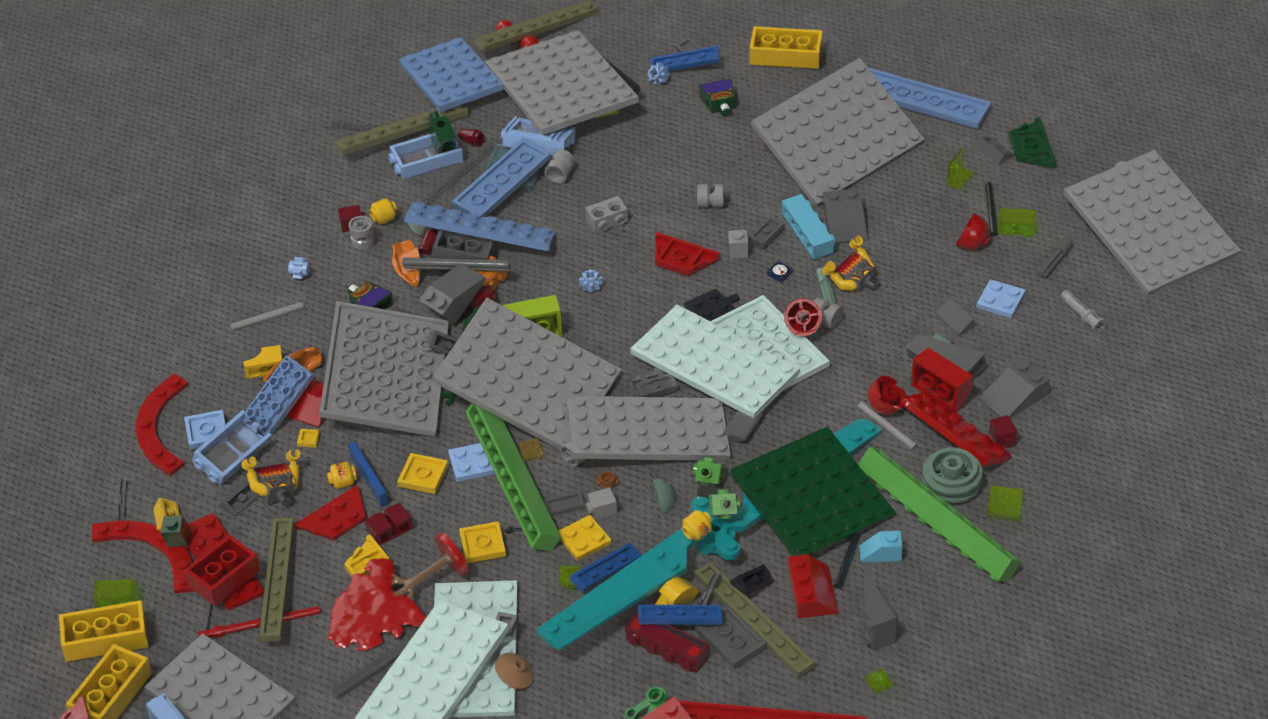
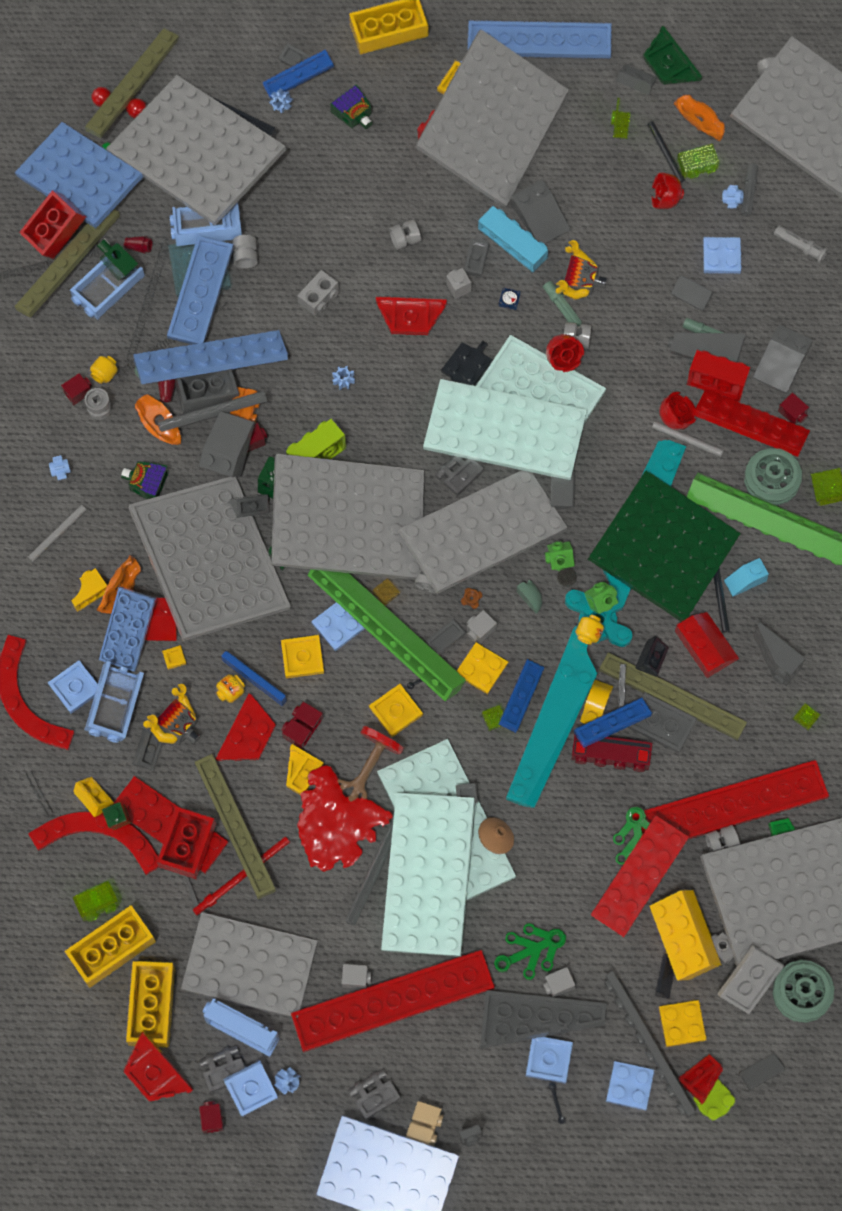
camera: 25 degrees left, 25 degrees up
none -> red brick [19,190,86,259]
none -> orange piece [674,94,725,141]
none -> light blue gear [722,185,744,208]

